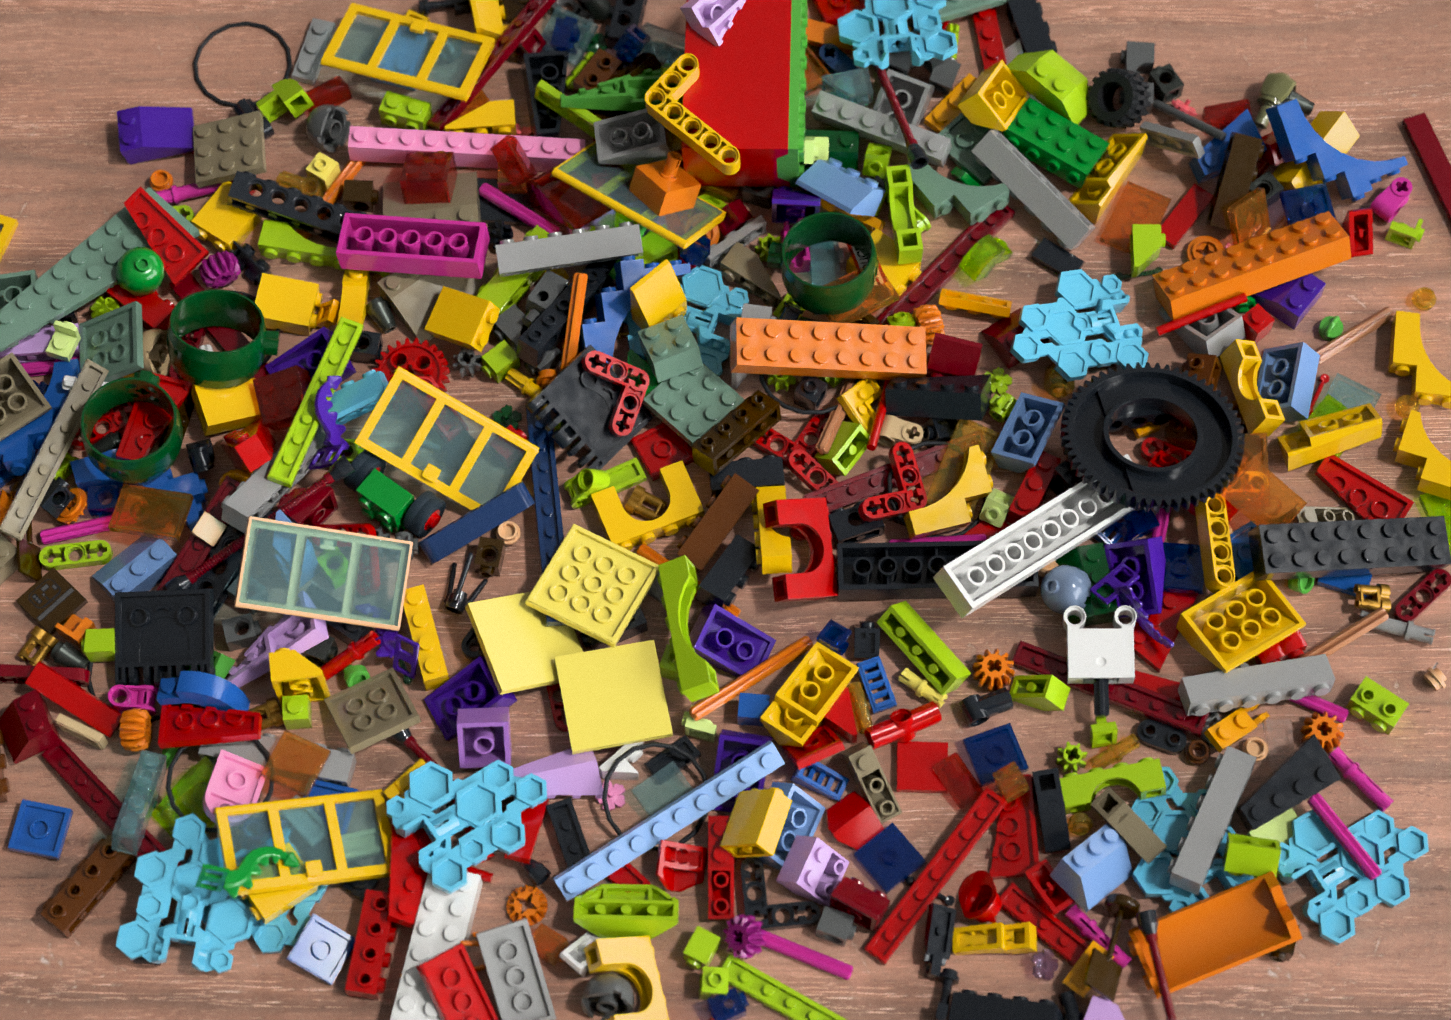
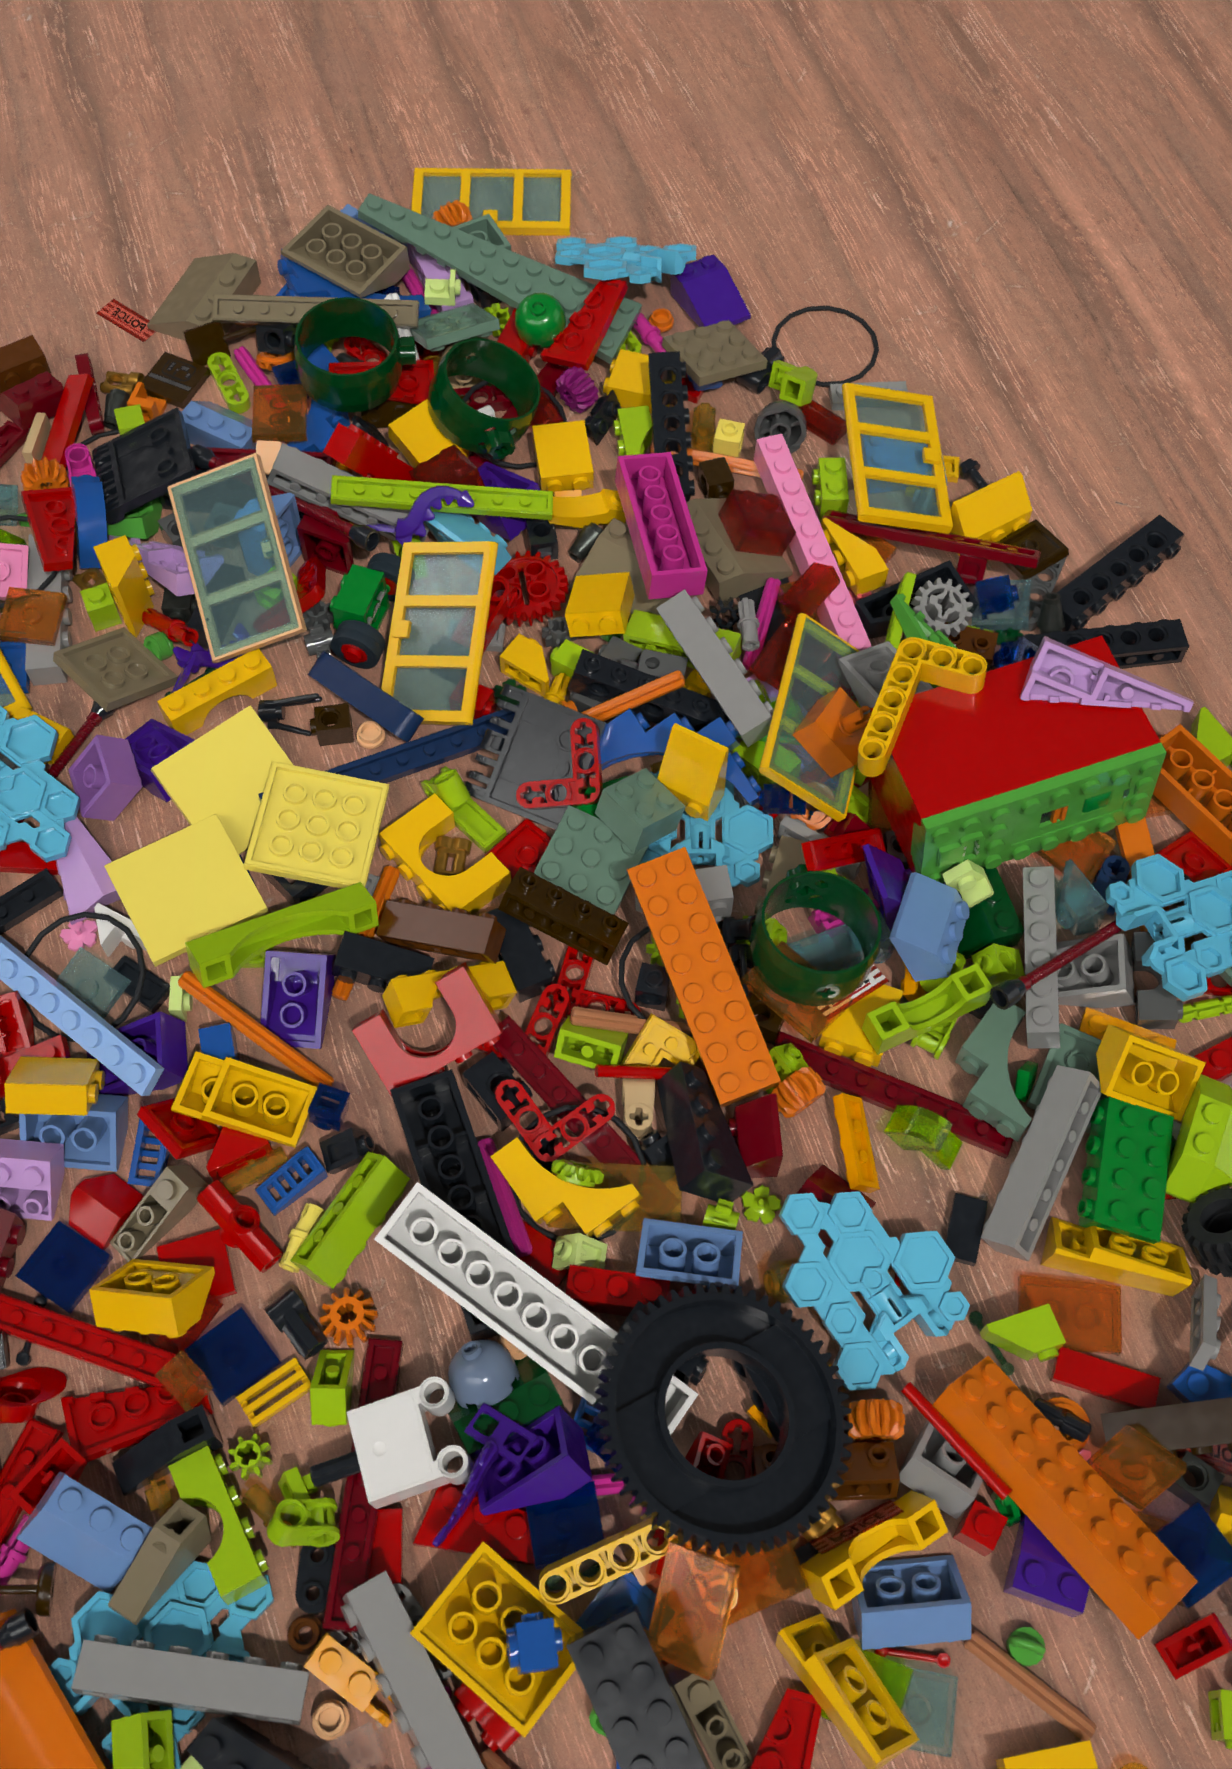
camera: 70 degrees right, 5 degrees down
none -> yellow slope [89,1259,215,1338]
none -> yellow tile [235,1358,311,1428]
none -> lime piece [267,1497,340,1547]
none -> yellow slope [499,633,549,697]
none -> blue brick [506,1612,563,1675]
none -> lime gear [551,1159,604,1187]
none -> medium azure piece [555,236,697,284]
none -> light grey axle [737,597,760,651]
none -> red tile [801,827,886,871]
none -> clear red sticker [810,1500,904,1555]
none -> orange gear [845,1398,906,1442]
none -> light grey gear [911,578,973,638]
none -> black piece [1033,1398,1091,1442]

